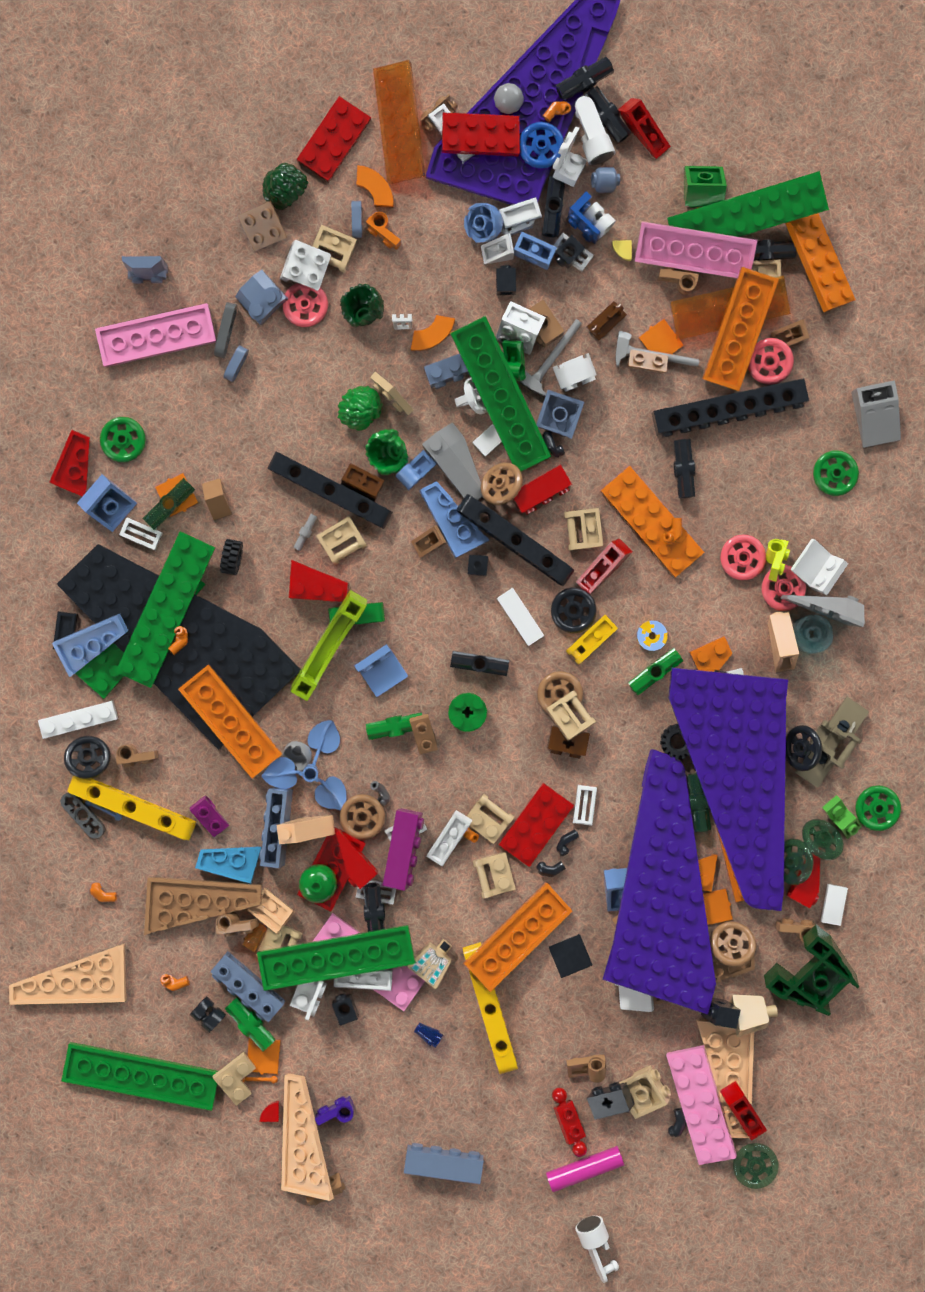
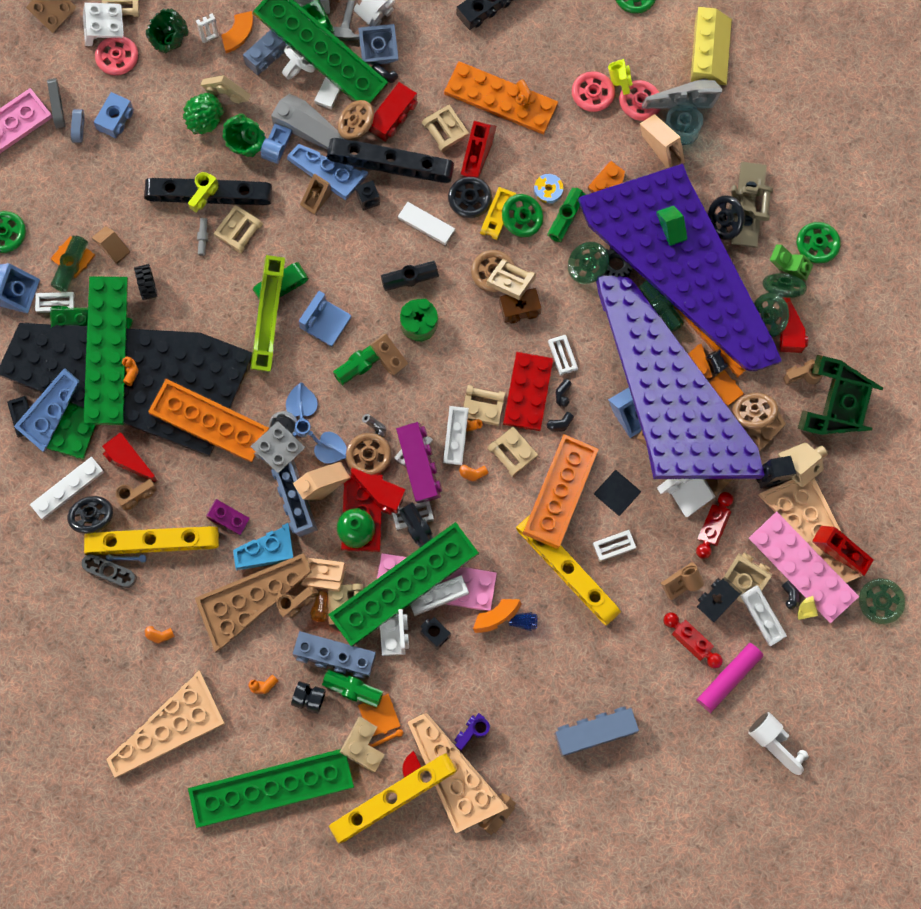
camera: 30 degrees left, 15 degrees down
sand blue slope [235,270,288,325] -> none
red wedge [289,560,349,602] -> none
reddish brown hinge [341,463,384,502] -> none
torso [407,939,452,989] -> none
black piece [673,439,696,498] -> none
white bracket [791,539,848,595] -> none
white tile [821,884,848,926] -> none
none -> green plate [50,306,88,327]
none -> medium blue brick [94,92,133,138]
none -> red slope [102,432,158,483]
none -> neon yellow plate [188,172,219,213]
none -> light grey hinge [250,421,306,473]
none -> yellow beam [329,753,457,844]
none -> orange arm [459,465,489,481]
none -> orange tile [473,599,522,633]
none -> green plate [502,194,543,237]
none -> clear green plate [567,242,609,284]
none -> white tile [593,530,636,562]
none -> green slope [656,206,687,246]
none -> light yellow slope [690,7,732,85]
none -> red plate [696,492,733,559]
none -> black bush [705,349,729,374]
none -> white tile [740,585,787,646]
none -> light yellow tile [798,596,818,620]

